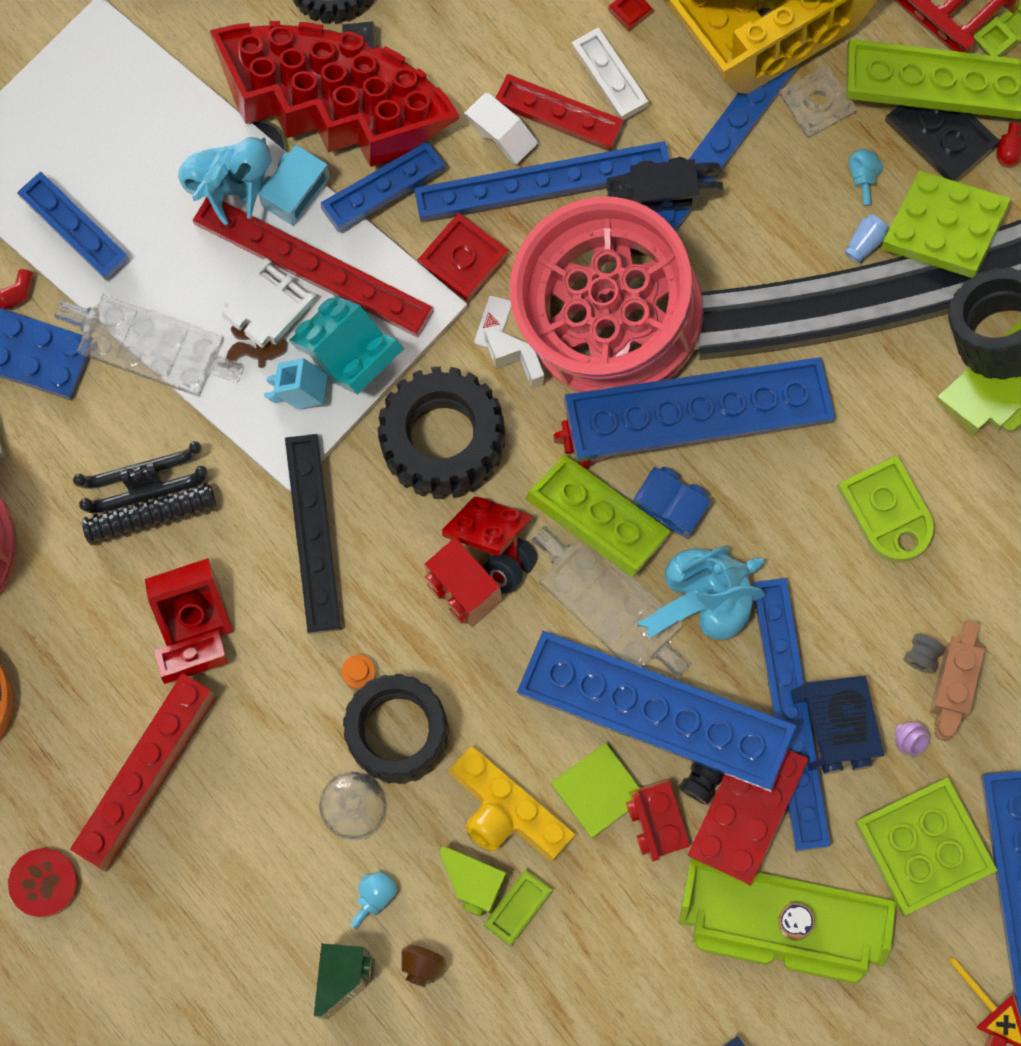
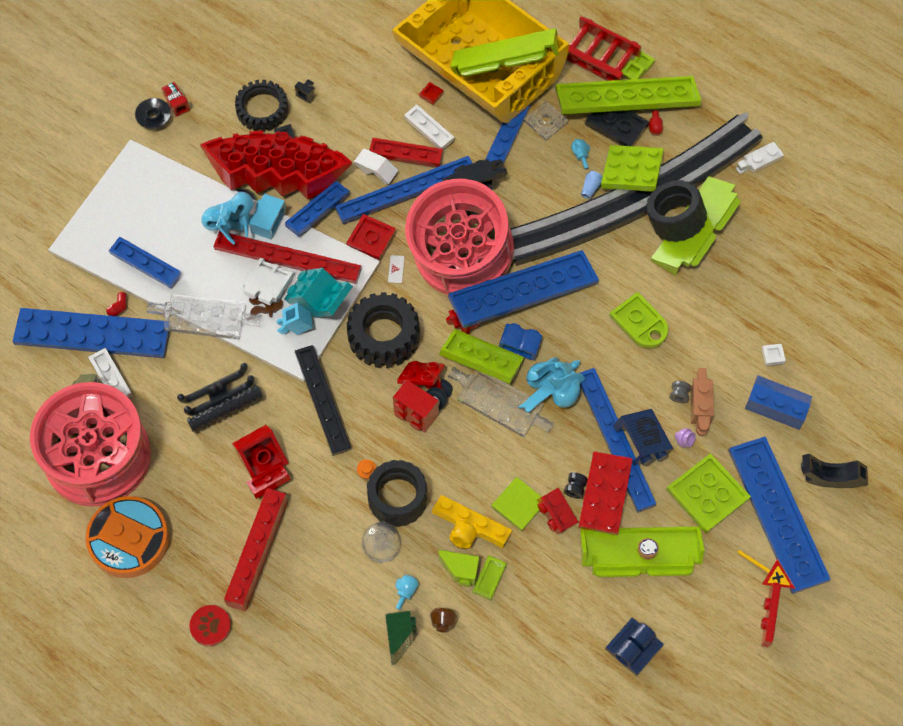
camera: 20 degrees left, 10 degrees down
white slope [484,327,544,389] -> none
blue plate [517,631,797,792] -> none

